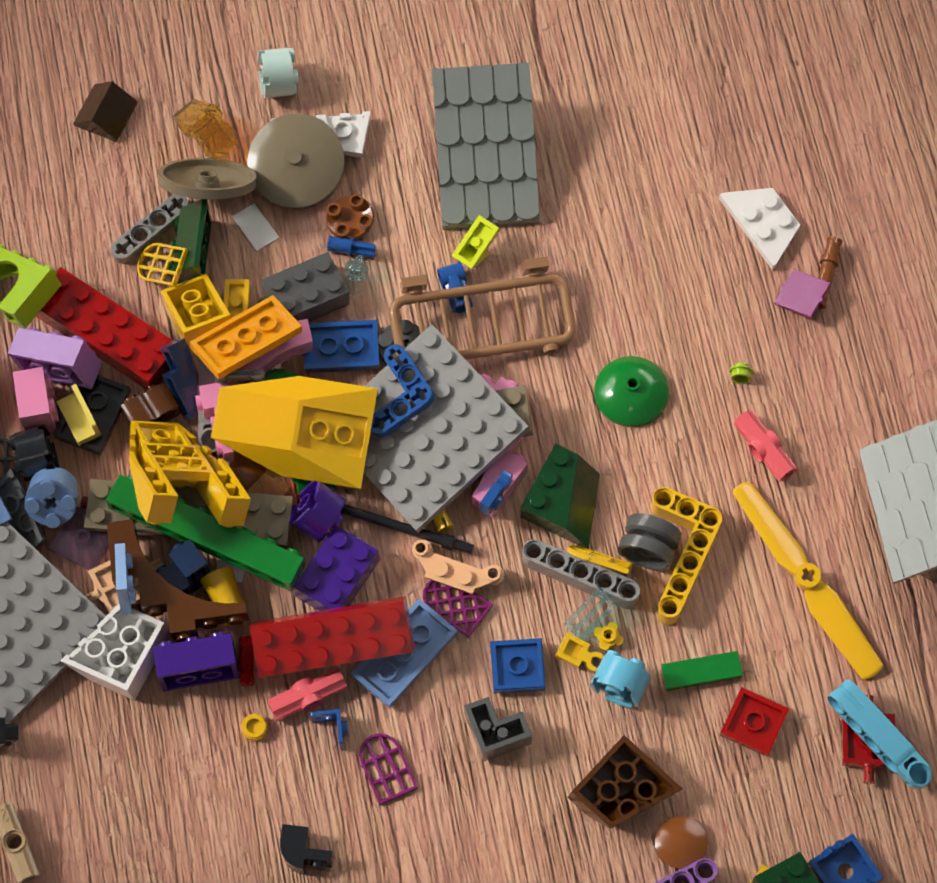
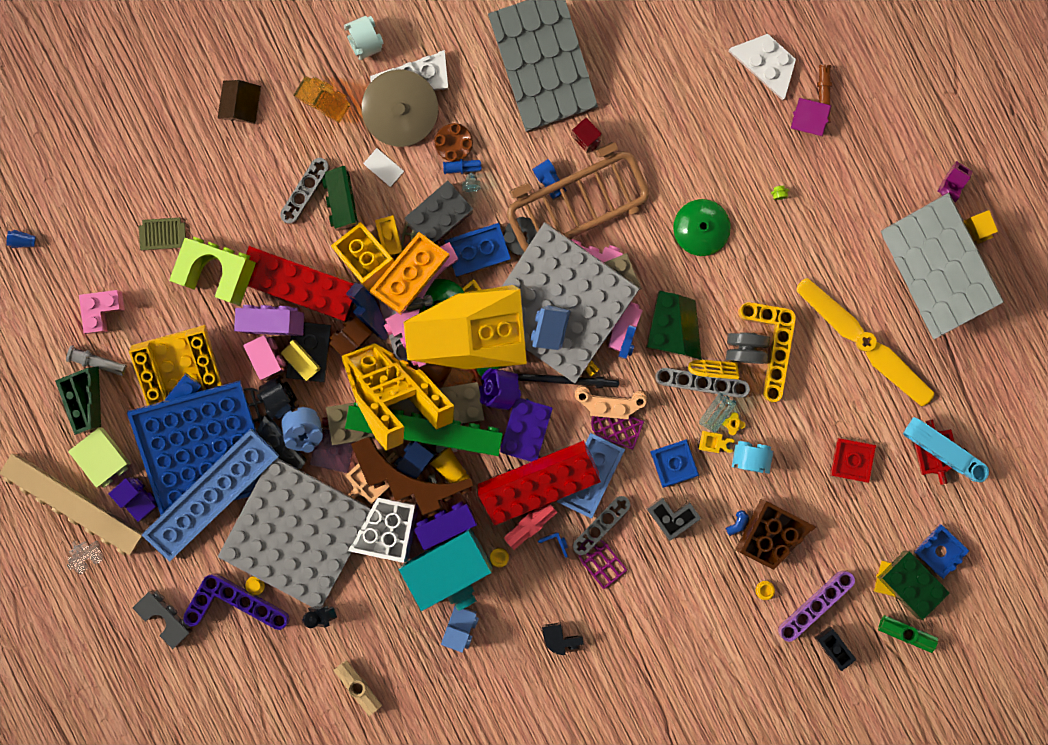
camera: 15 degrees left, 20 degrees up
light blue plate [115,543,136,615] -> none
yellow window [137,243,189,287] -> none
dark tan dish [158,158,256,200] -> none
red axle [238,636,254,687] -> none
blue beam [371,344,435,437] -> none
neon yellow slope [452,215,501,270] -> none
dark orange dish [655,816,708,869] -> none
green tile [661,651,743,691] -> none
coral piece [733,410,797,482] -> none
none -> teal brick [398,528,493,612]
none -> medium blue brick [441,606,479,653]
none -> medium blue slope [531,305,571,350]
none -> dark red brick [571,117,602,152]
none -> dark grey beam [573,496,630,555]
none -> blue arm [725,510,749,536]
none -> yellow plate [755,581,775,600]

